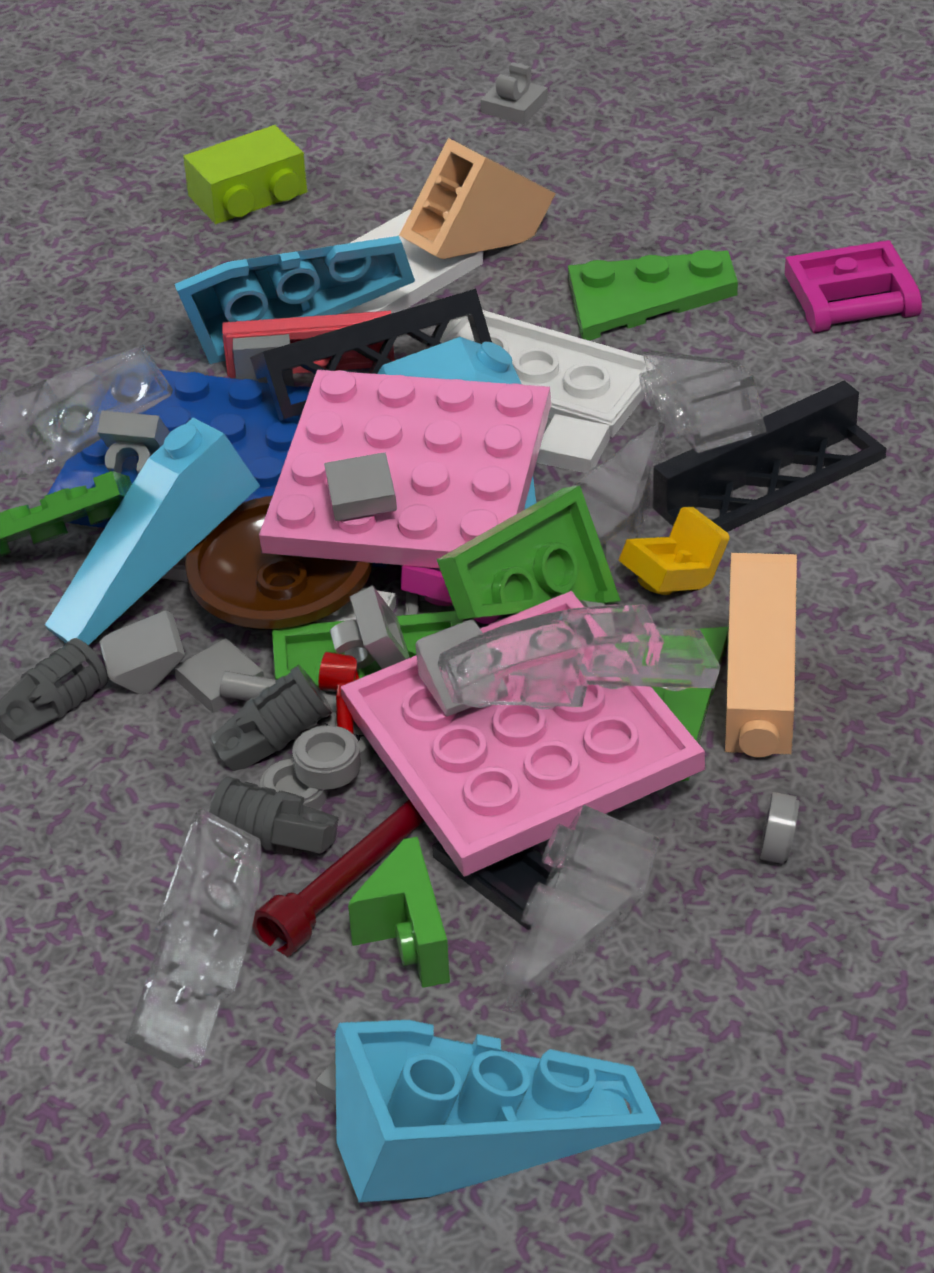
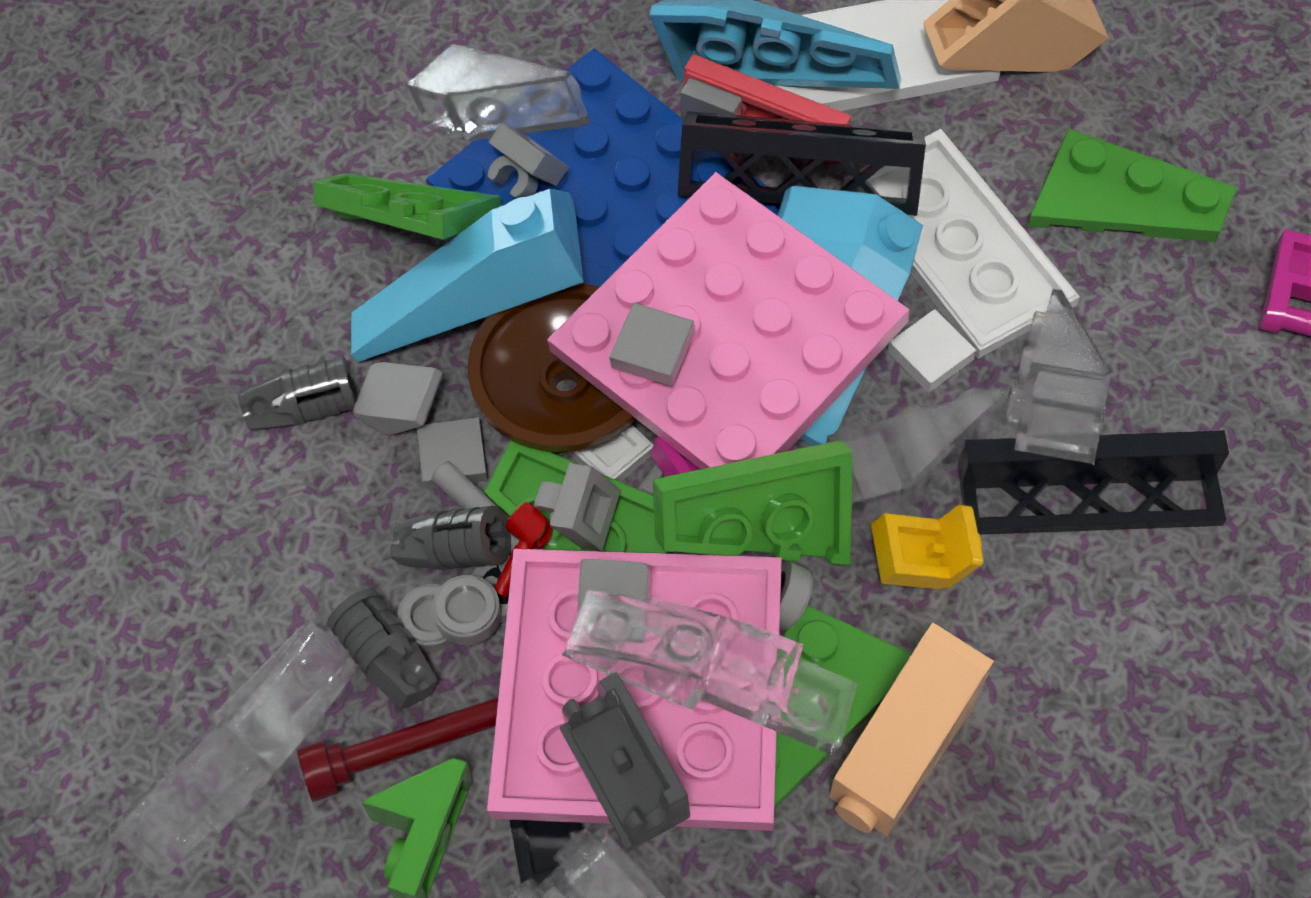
camera: 30 degrees right, 20 degrees up
none -> dark grey hinge [559,672,690,852]

